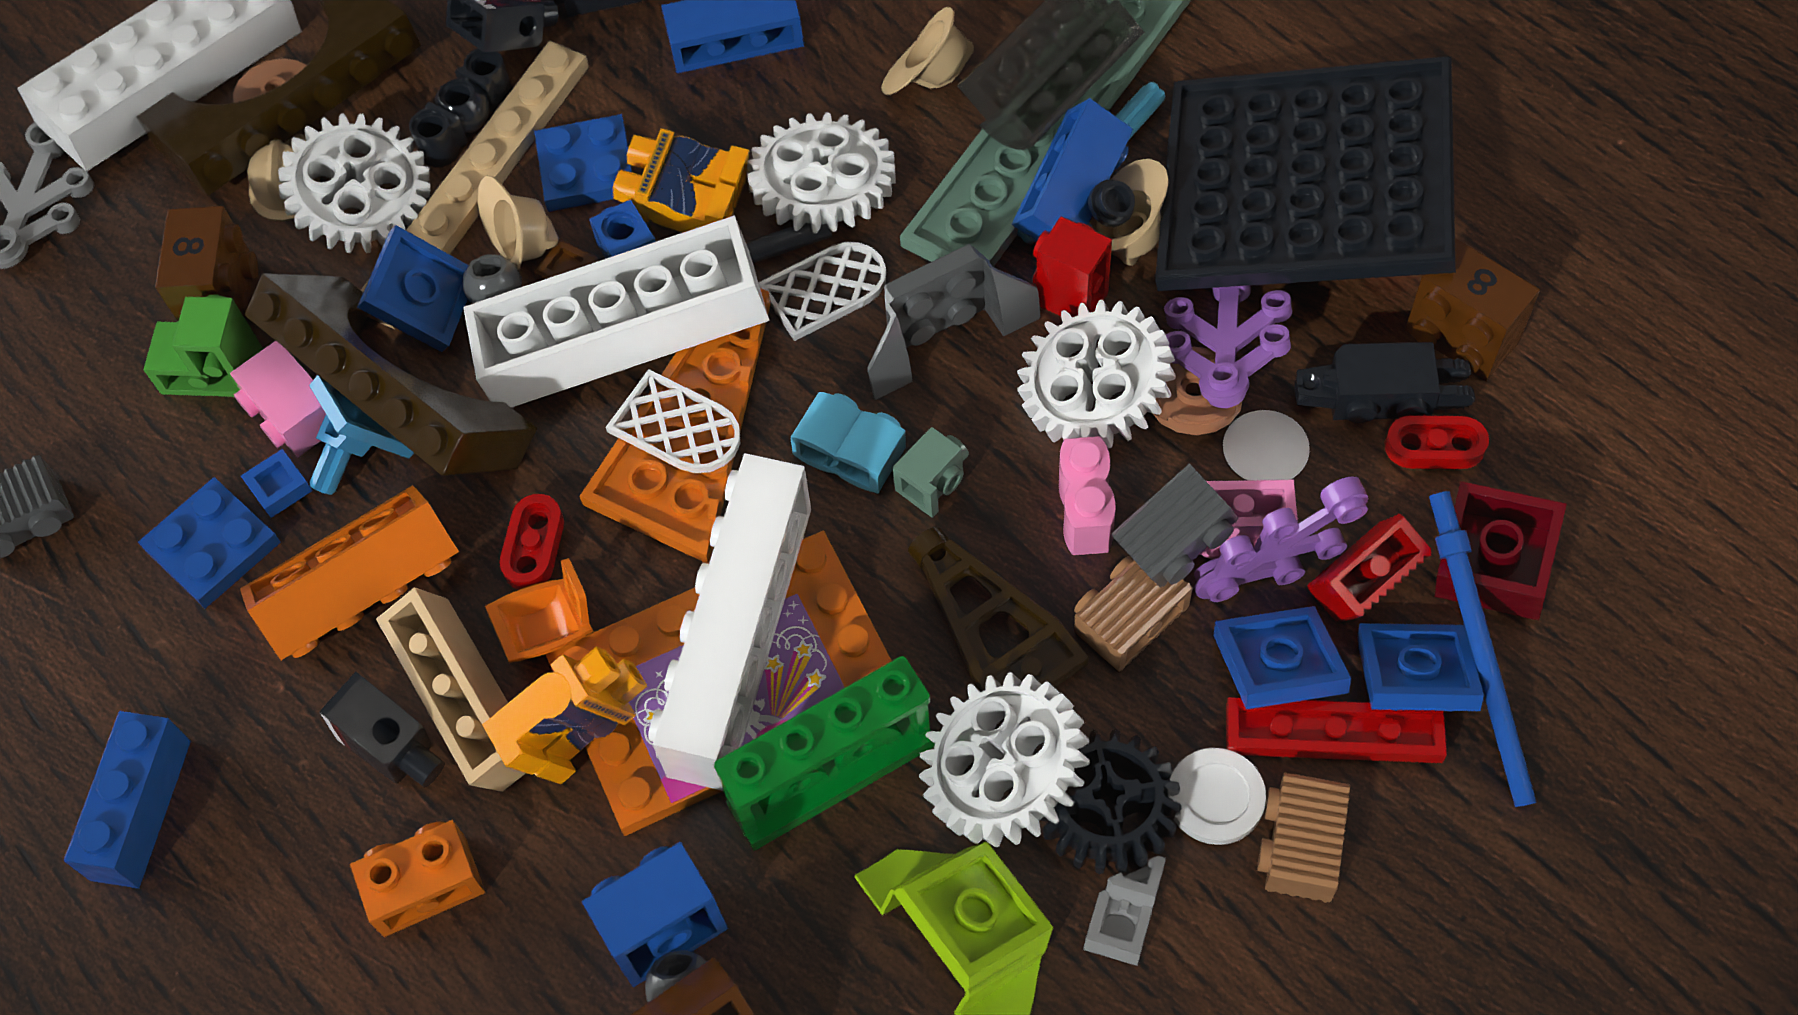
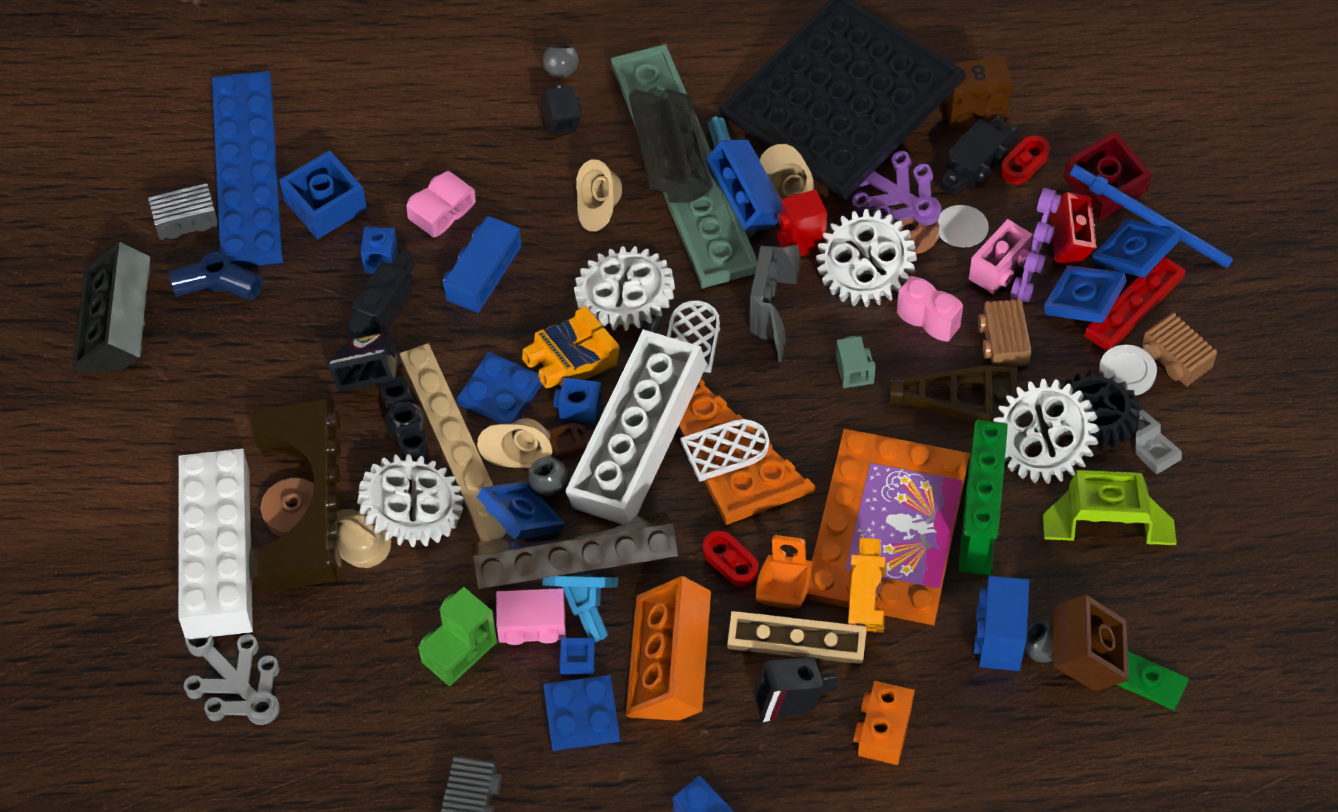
camera: 55 degrees left, 5 degrees down
reddish brown brick [155,206,258,321] -> none
white brick [648,453,811,791] -> none
medium azure brick [790,392,906,493] -> none
black plate [1088,180,1135,227] -> none
dark grey brick [1111,464,1238,588] -> none

